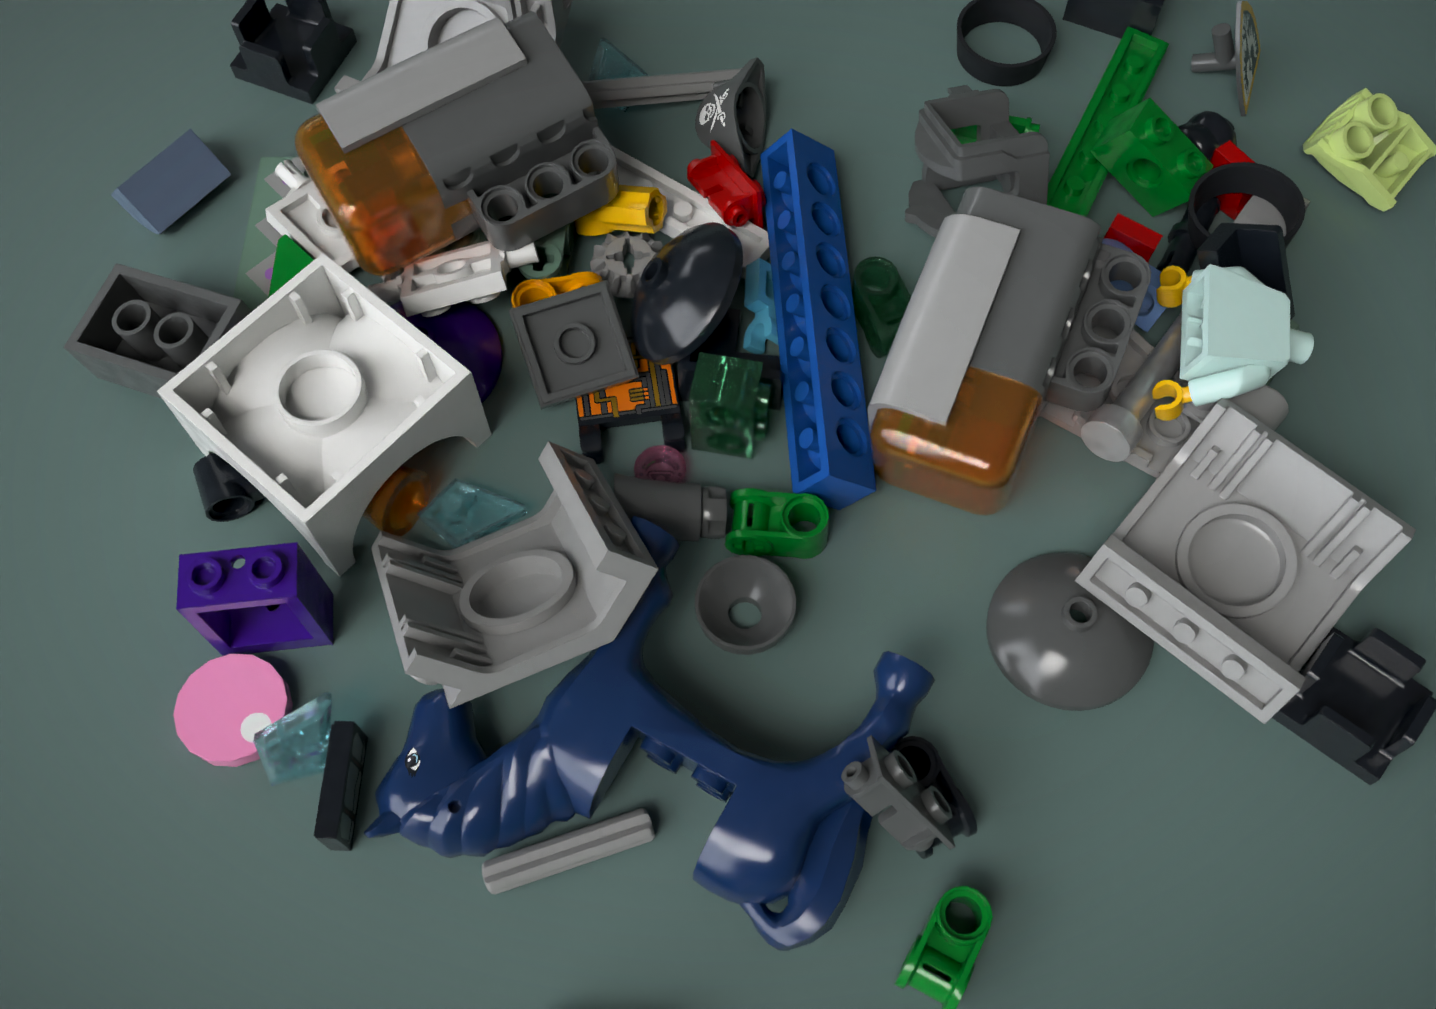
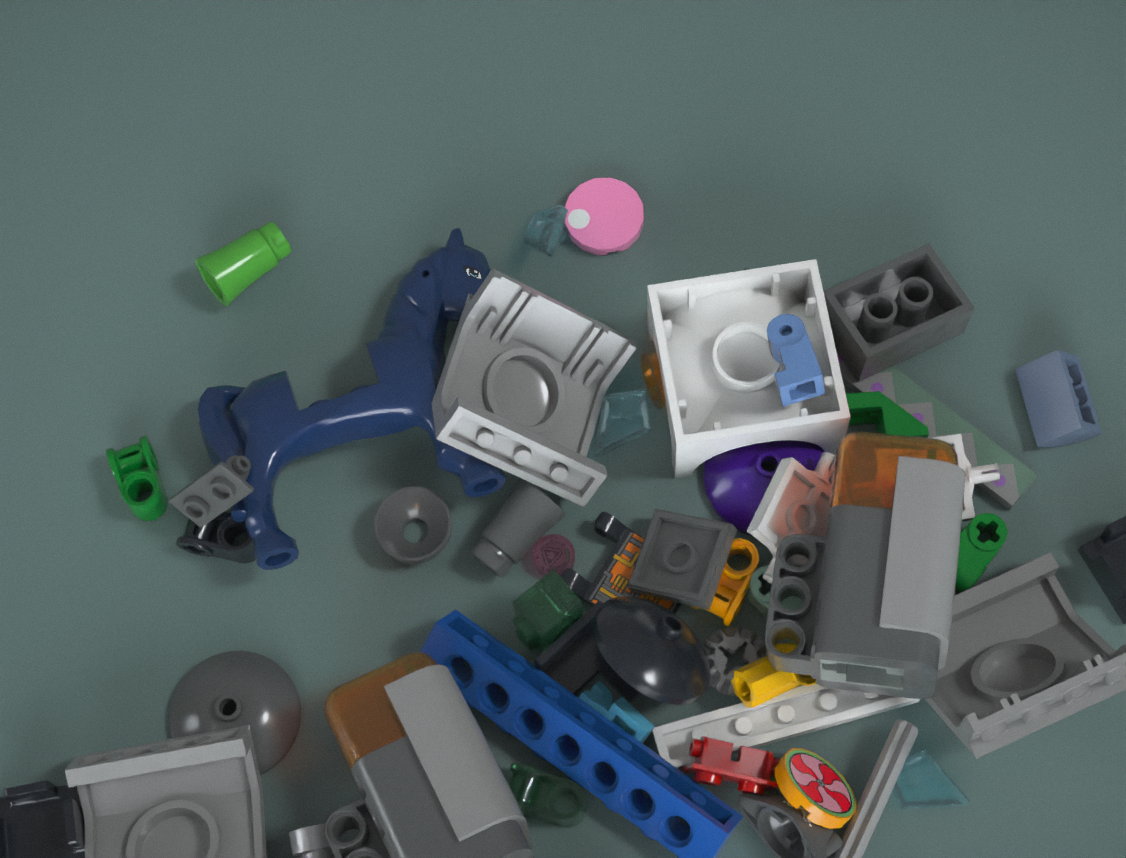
camera: 135 degrees right, 5 degrees up
dark purple window [176,542,334,656] -> none
black tile [314,721,368,851] -> none
light grey axle [482,808,655,895] -> none
green piece [724,488,829,559] -> none
none -> medium blue leg [767,314,825,407]
none -> tile [774,748,857,829]

